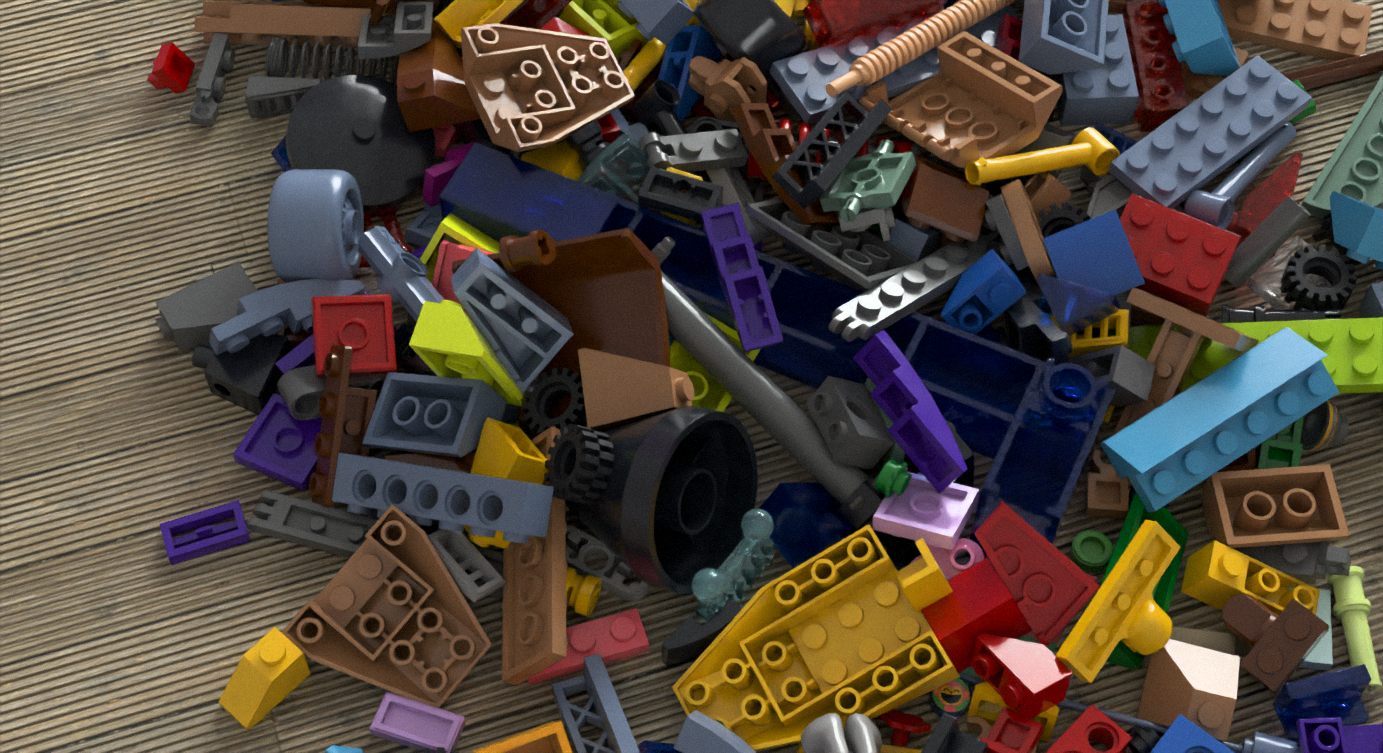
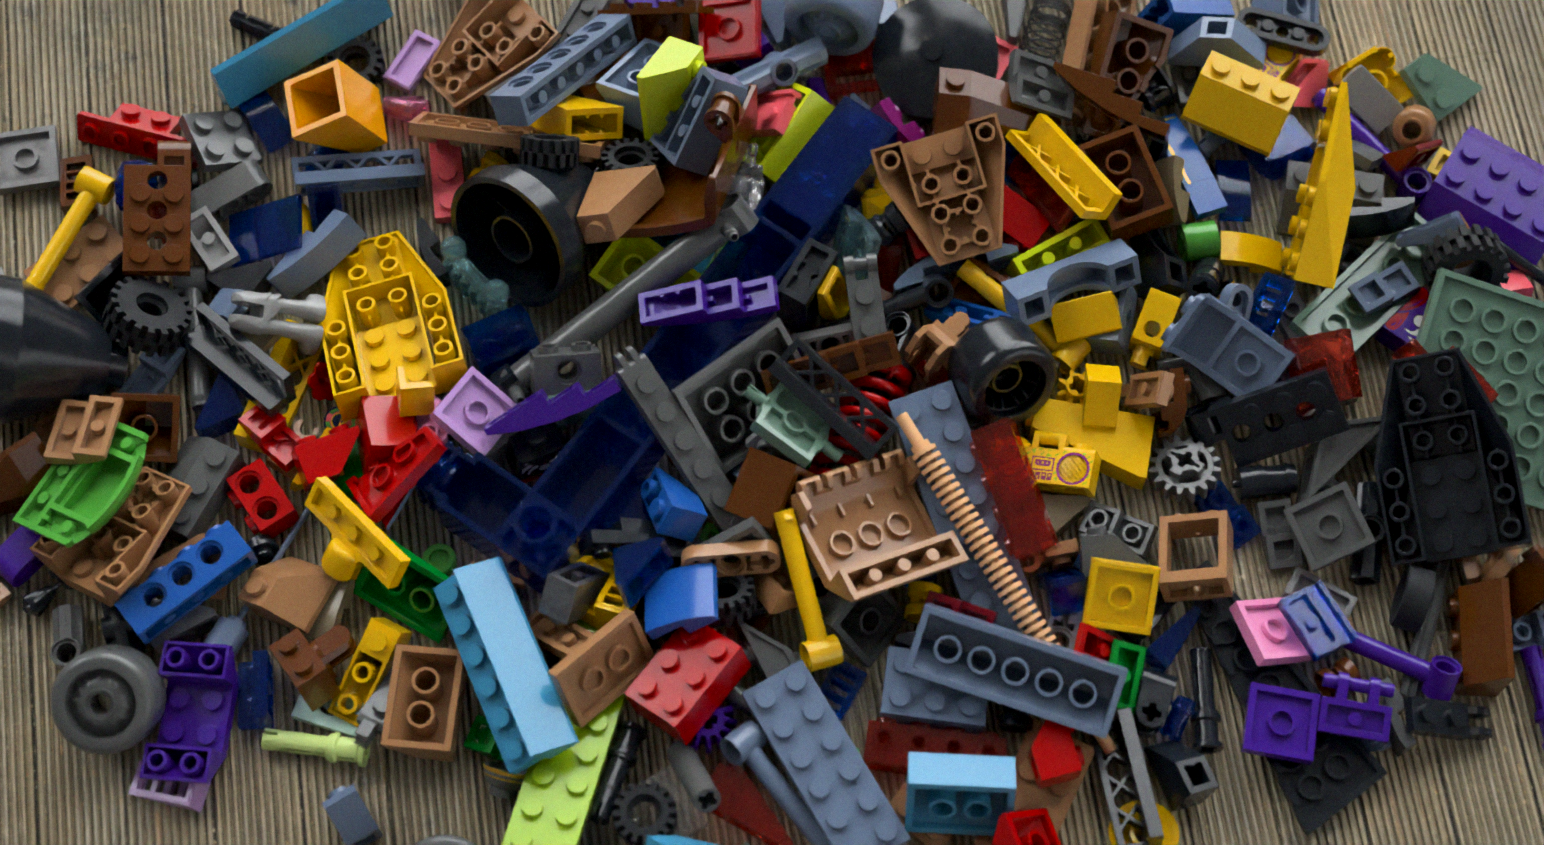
camera: 100 degrees right, 10 degrees up
green plate [875,459,912,498] -> none
none -> clear pink cone [382,96,431,124]

